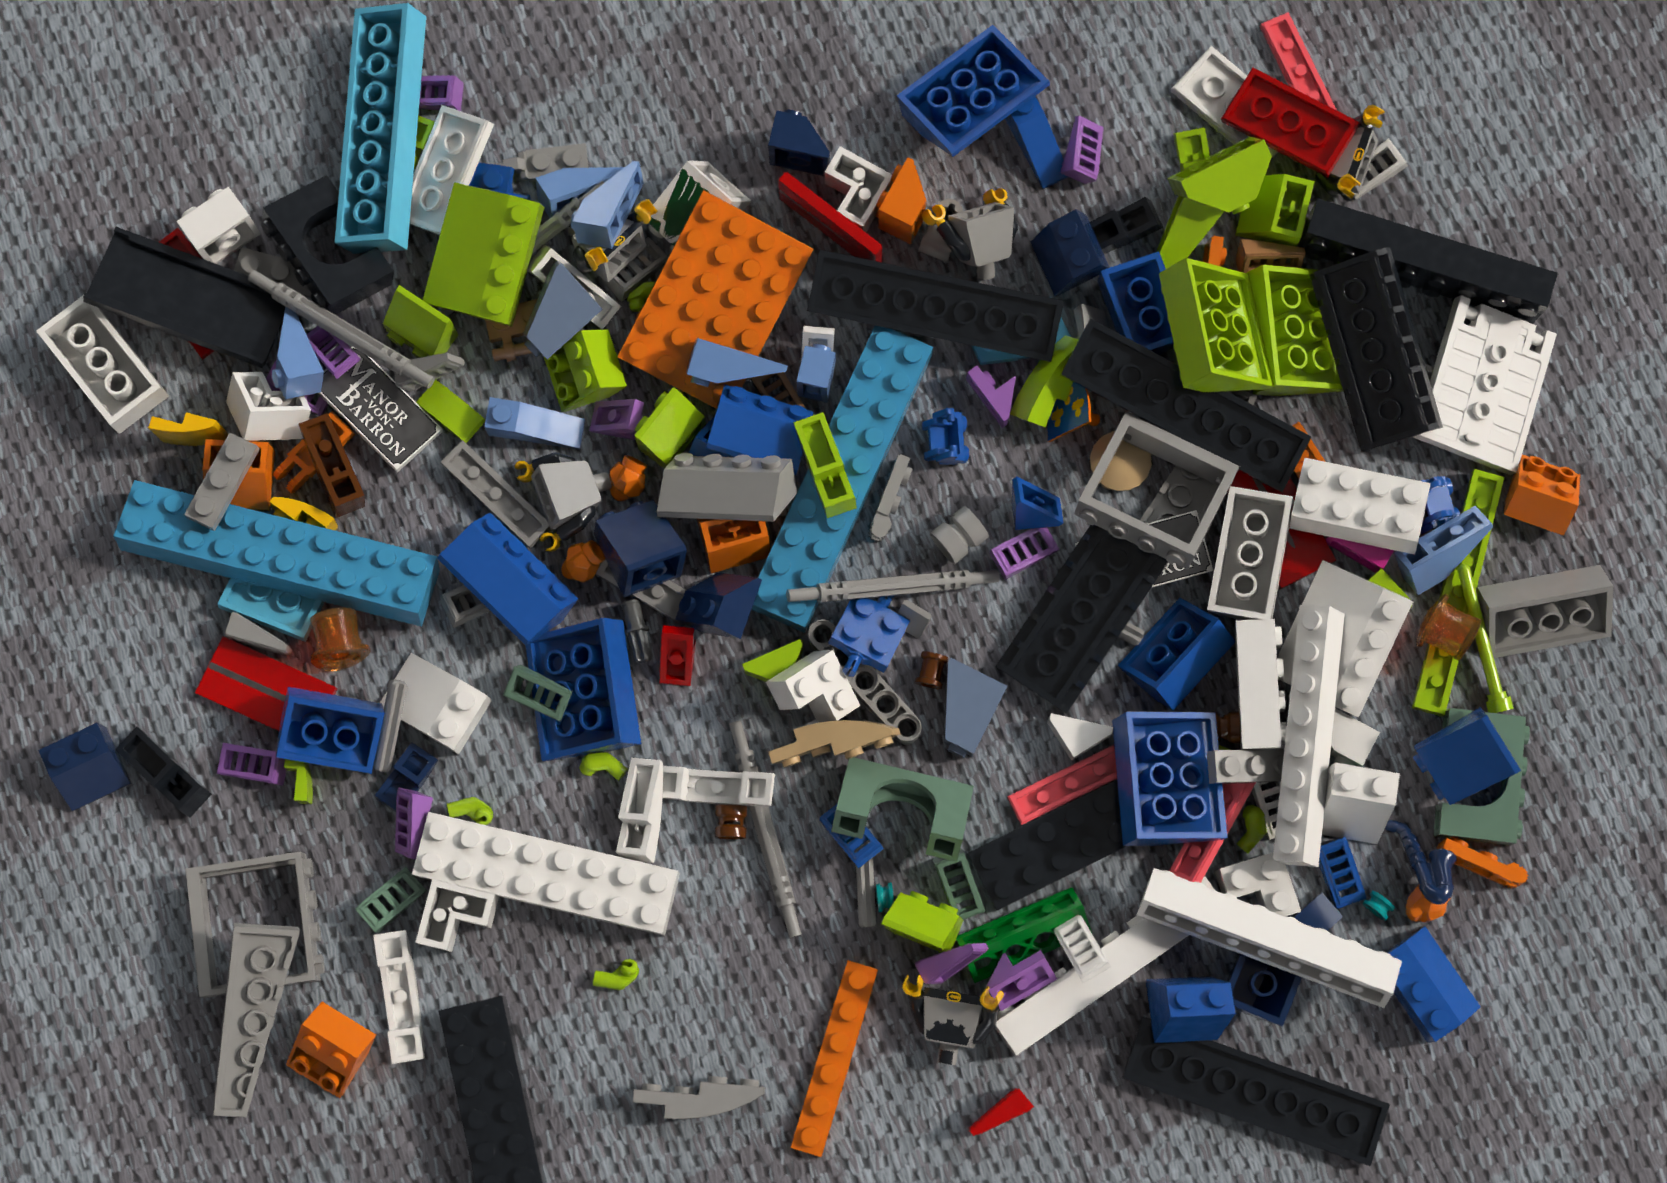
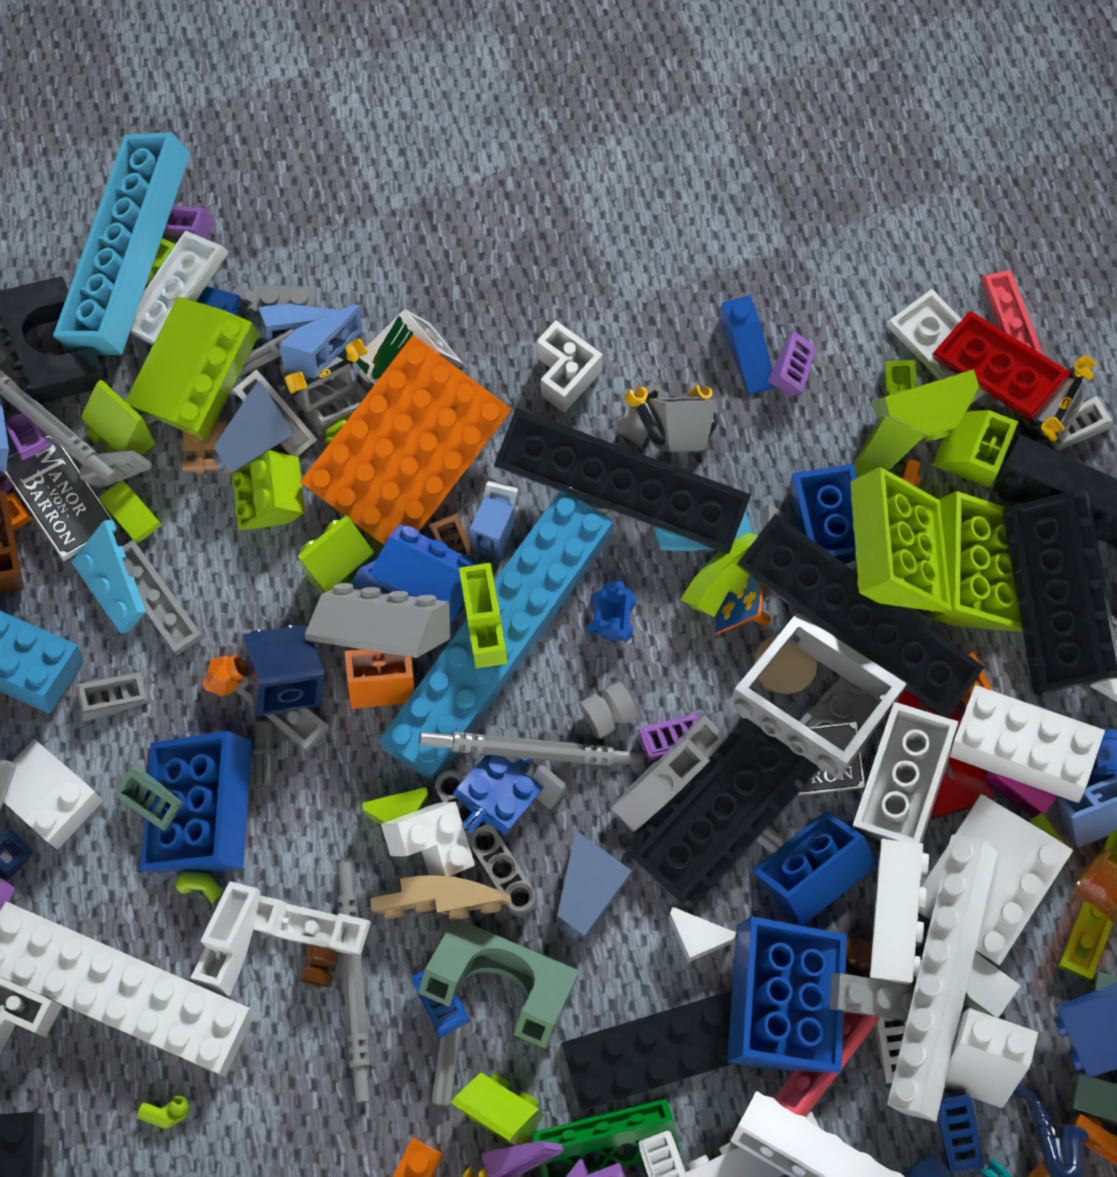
camera: 10 degrees right, 10 degrees down
blue slope [437,513,578,645] -> none
lime arm [447,797,493,825] -> none
medium blue slope [484,397,585,450] -> none
light grey torso [515,452,611,552] -> none
medium lavender slope [589,399,644,440] -> none
orange rock [609,455,647,501] -> none
red slope [659,625,696,686] -> none
dark blue slope [675,573,762,639] -> none
medium blue slope [685,338,788,387] -> none
dark blue slope [768,109,830,177] -> none
red tile [778,172,882,262] -> none
light grey hinge [868,454,912,542] -> none
orange slope [876,157,926,245] -> none
teal bush [876,882,894,912] -> none
blue slope [897,25,1050,157] -> none
reddish brown bush [914,651,948,689] -> none
sand green slope [932,848,986,920] -> none
medium lavender slope [966,366,1016,428] -> none
coral tile [1007,745,1117,826] -> none
blue slope [1012,476,1064,530] -> none
dark blue slope [1030,209,1110,297] -> none
black slope [1090,197,1164,254] -> none
white brick [1215,852,1301,917] -> none
medium nougat slope [1235,239,1306,273] -> none
lime arm [1236,805,1267,854] -> none
none -> medium azure wing [71,520,146,633]
none -> light grey slope [610,715,727,832]

